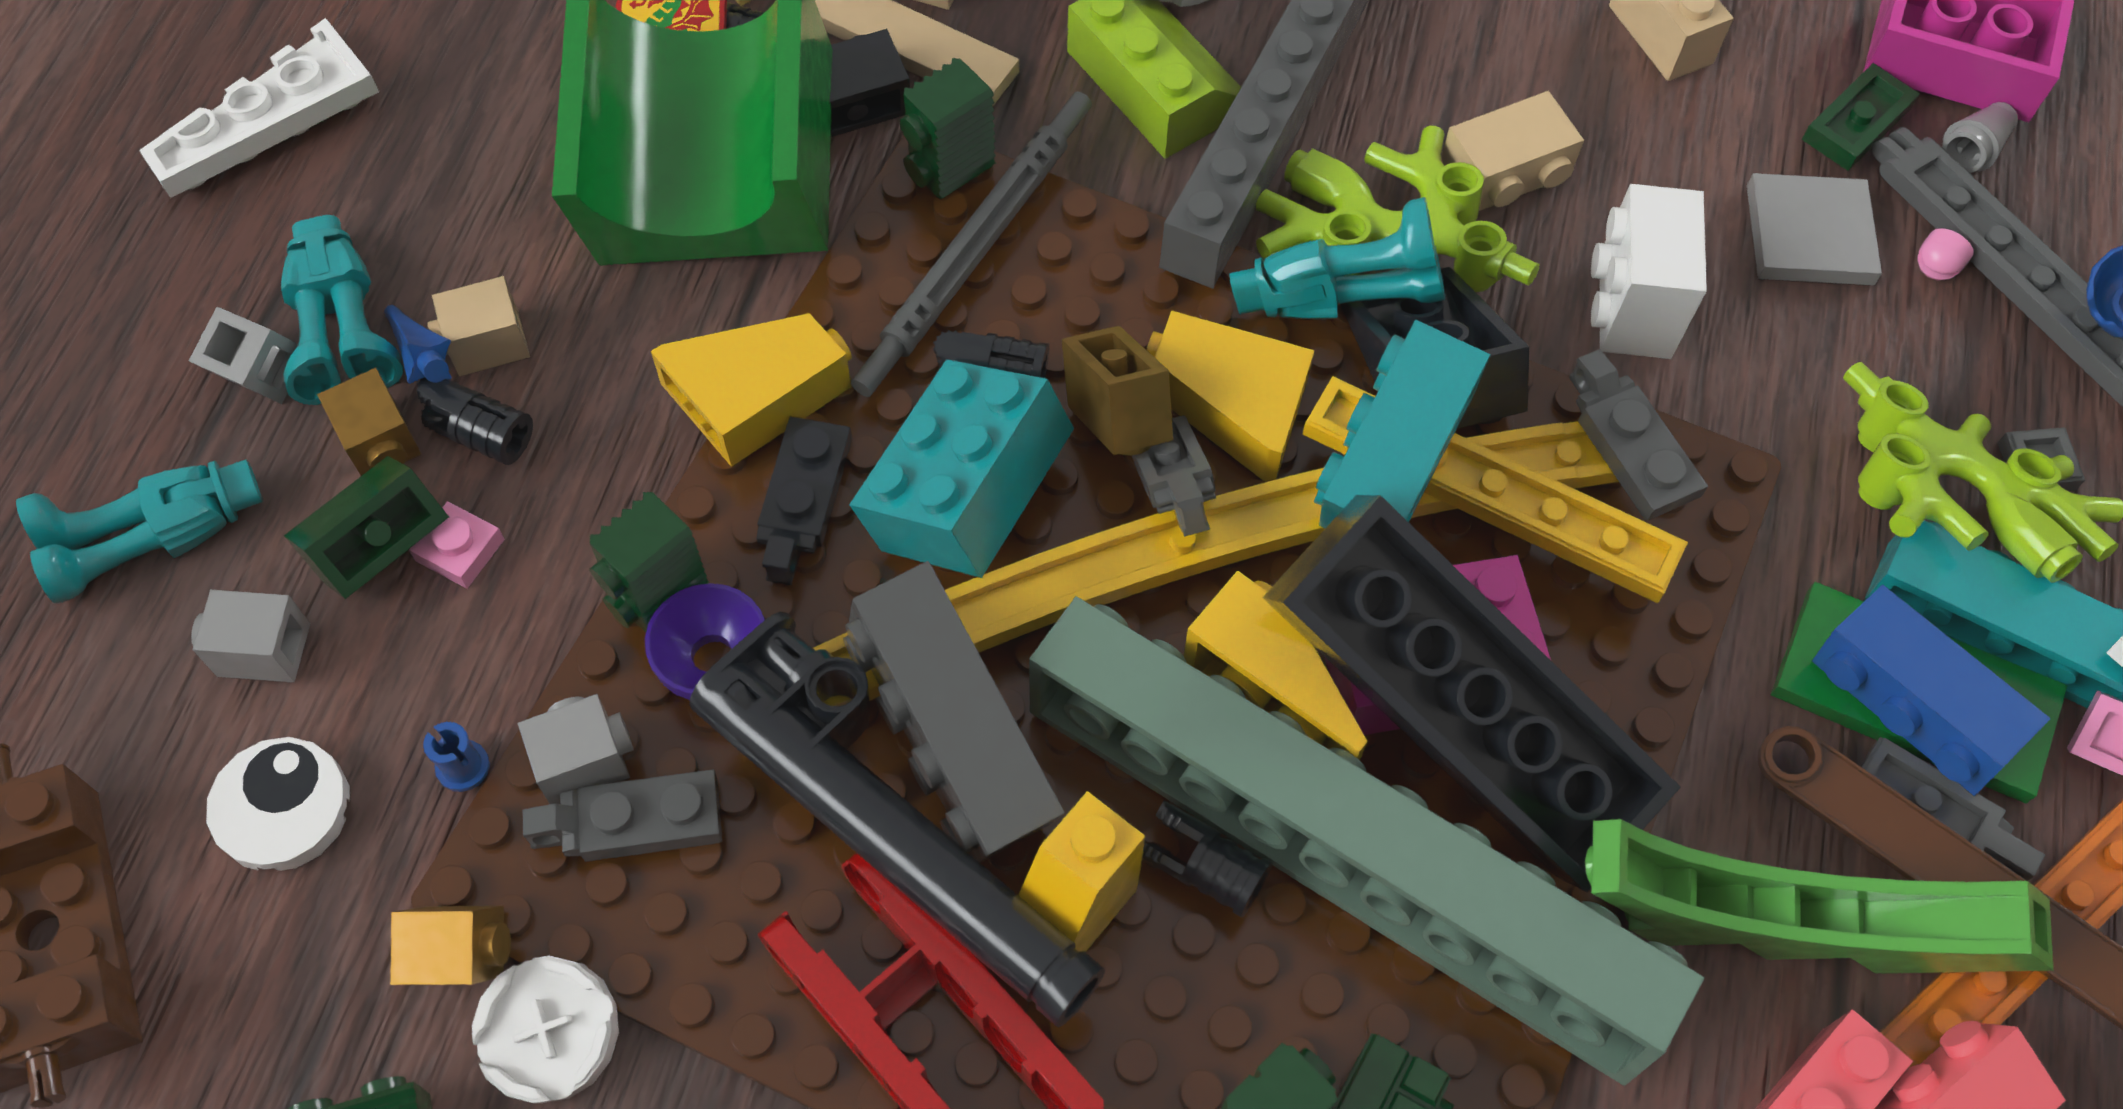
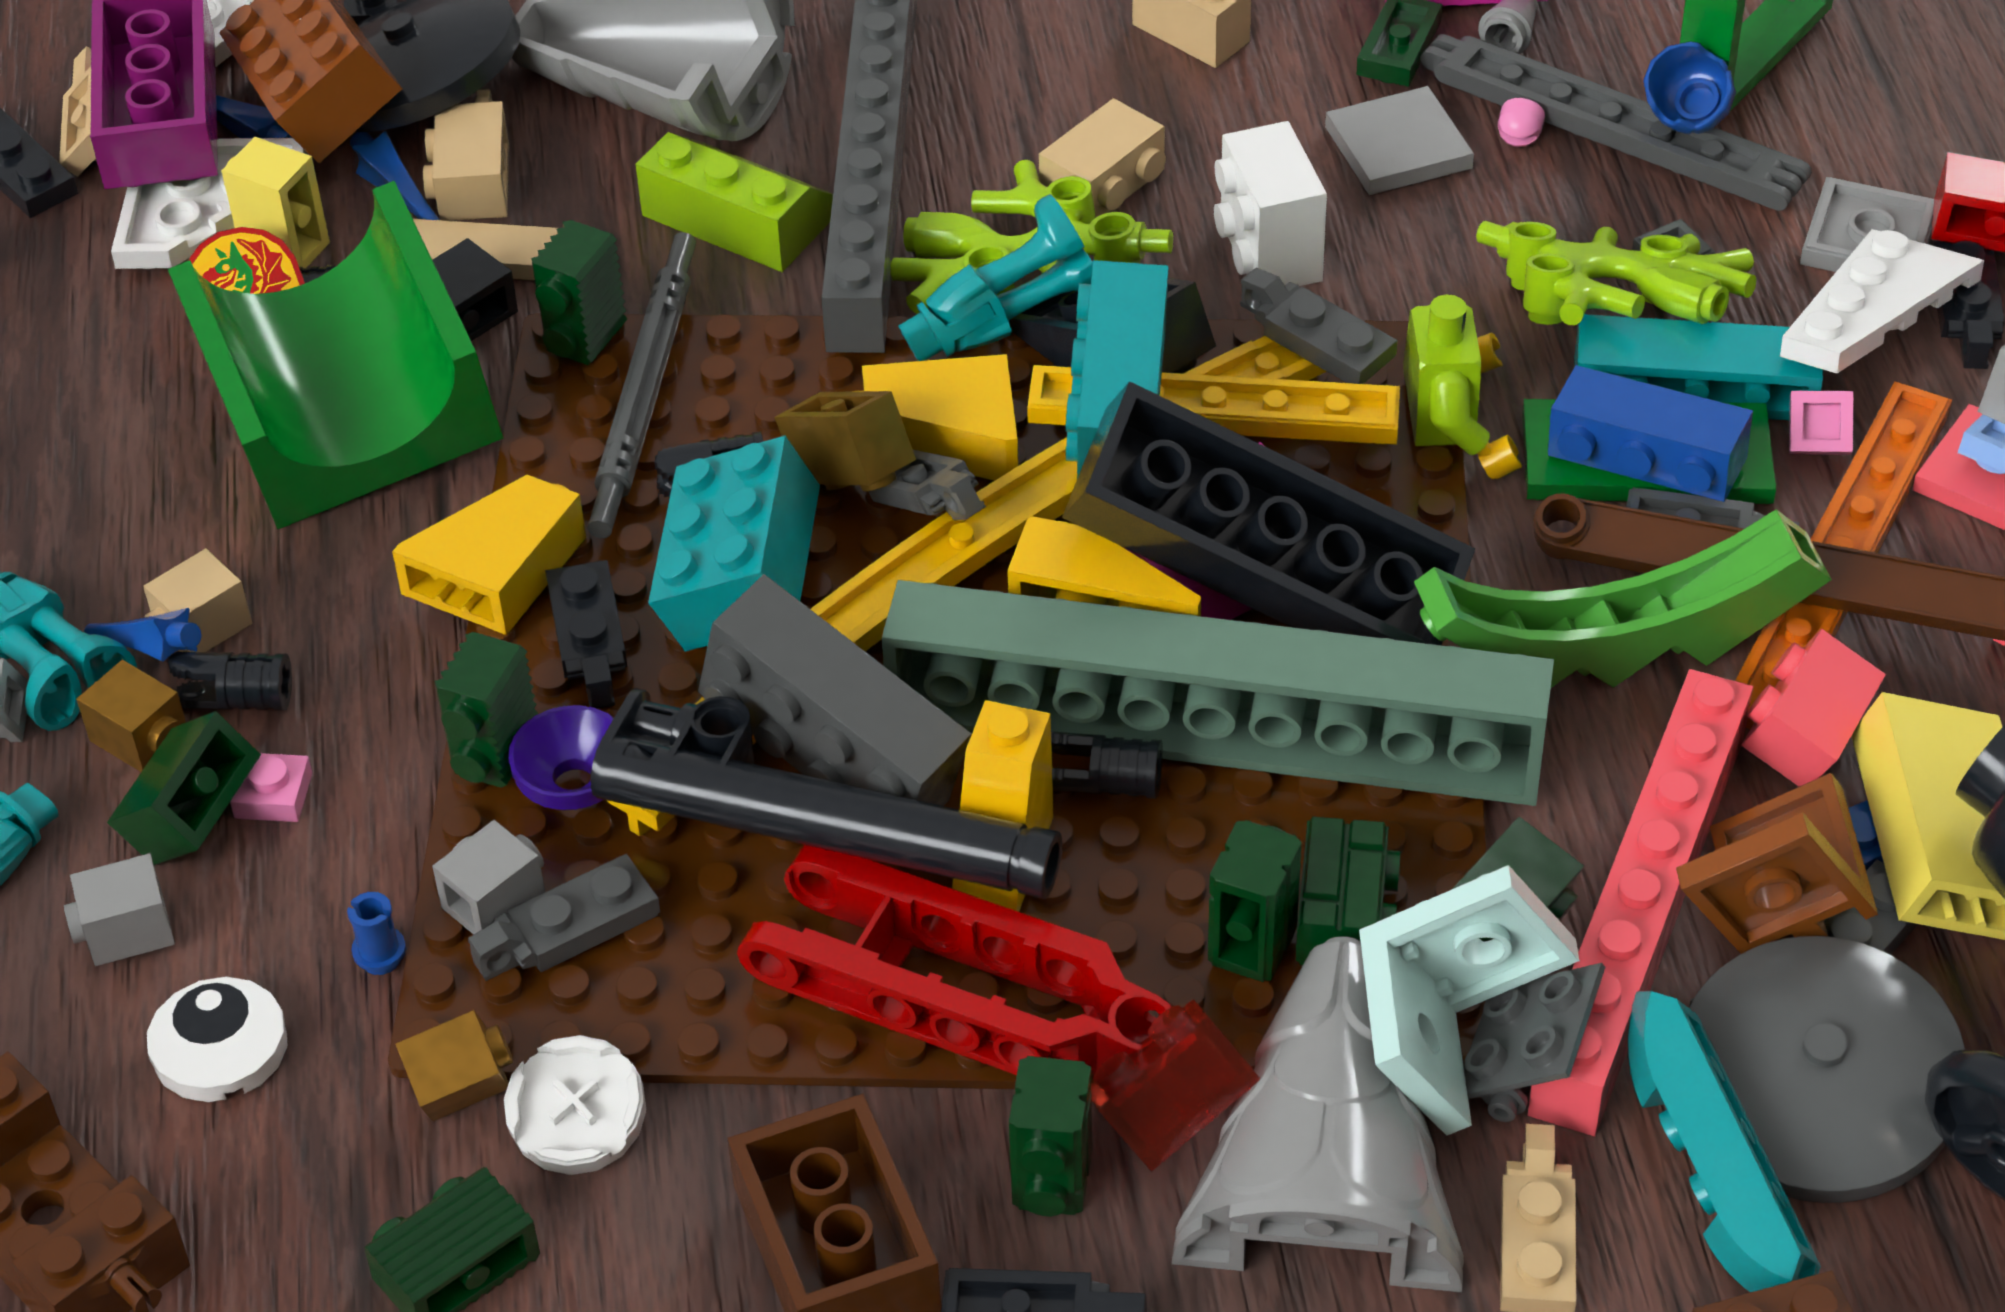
camera: 20 degrees left, 15 degrees down
none -> lime torso [1403,294,1522,479]

